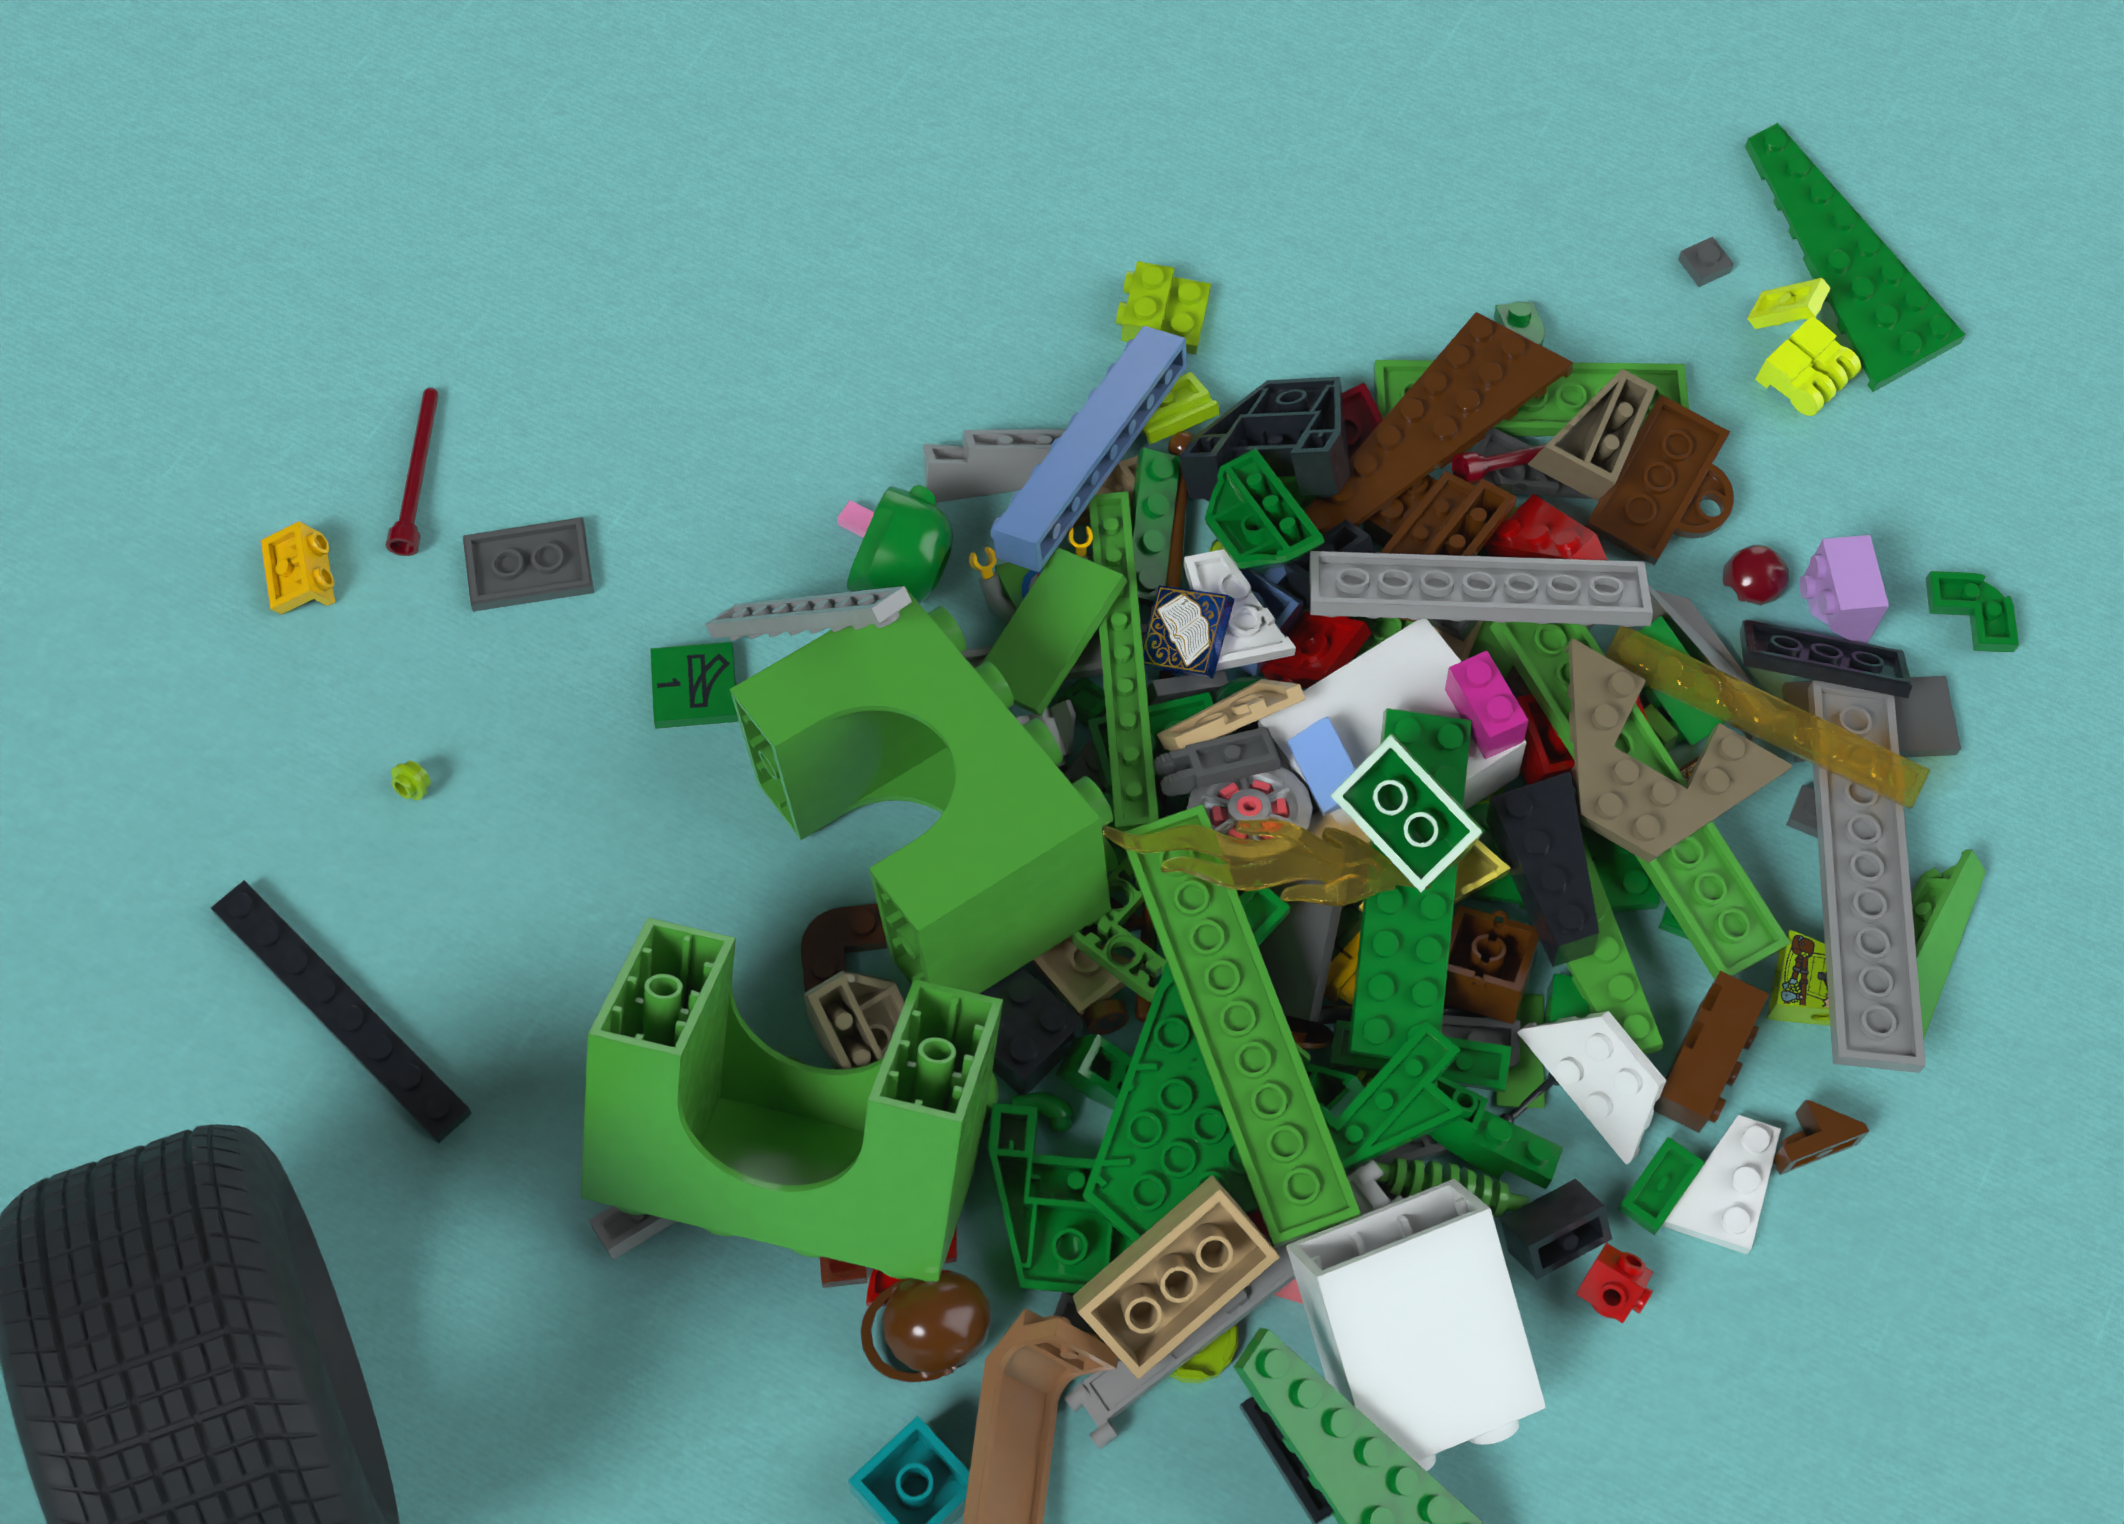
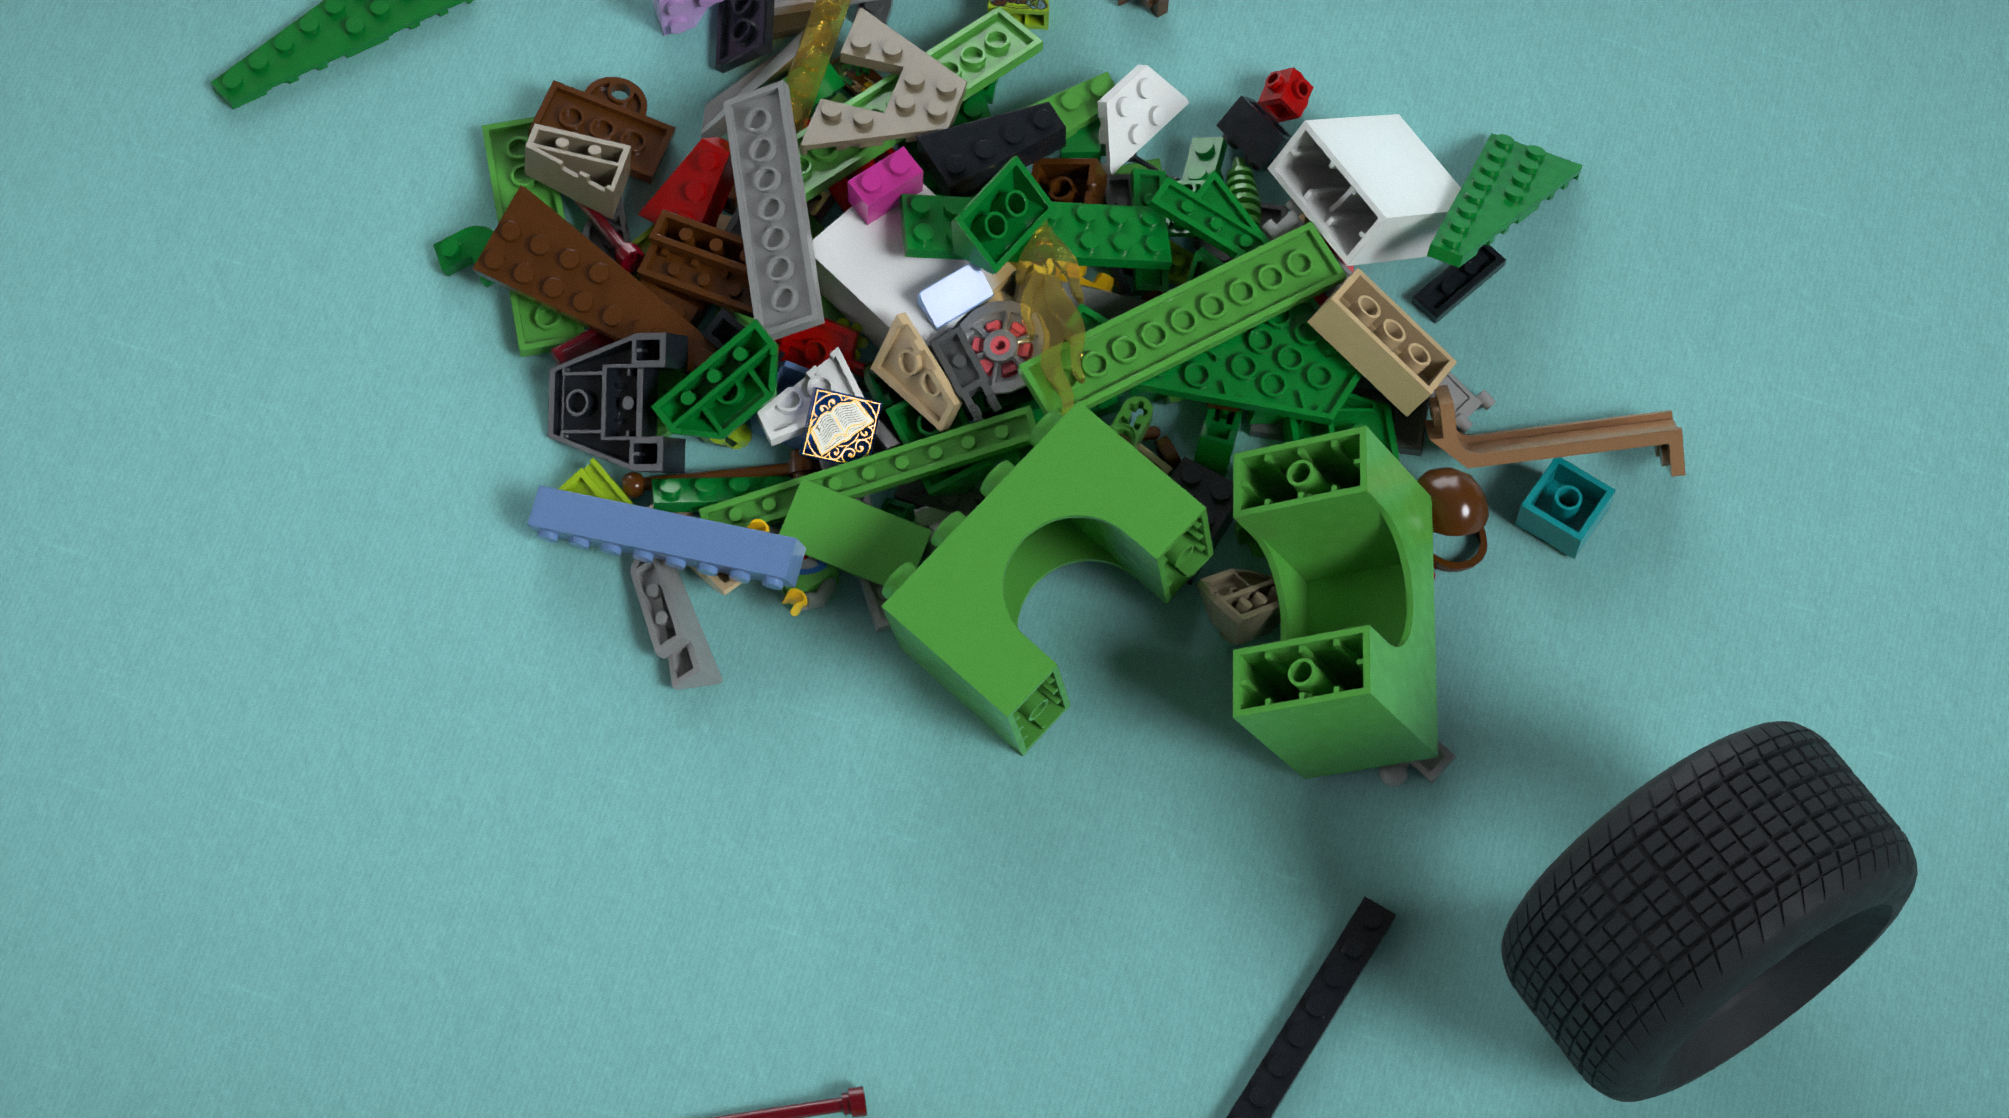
camera: 100 degrees left, 0 degrees up
lime plate [391,760,431,800] -> none
dark grey tile [463,517,594,612] -> none
green tile [650,642,738,729] -> none
light grey plate [705,586,912,641] -> none
reddish brown plate [801,903,887,992] -> none
bright pink piece [837,500,874,538] -> none
green piece [847,485,953,604] -> none
lime plate [1116,261,1211,355] -> none
green plate [1617,1137,1705,1236] -> none
reddish brown wedge [1653,971,1769,1133] -> none
white wing [1662,1115,1781,1254] -> none
dark grey plate [1678,236,1734,287] -> none
dark red hair [1723,545,1789,606] -> none
neon yellow plate [1747,278,1830,329] -> none
neon yellow legs [1755,317,1861,416] -> none

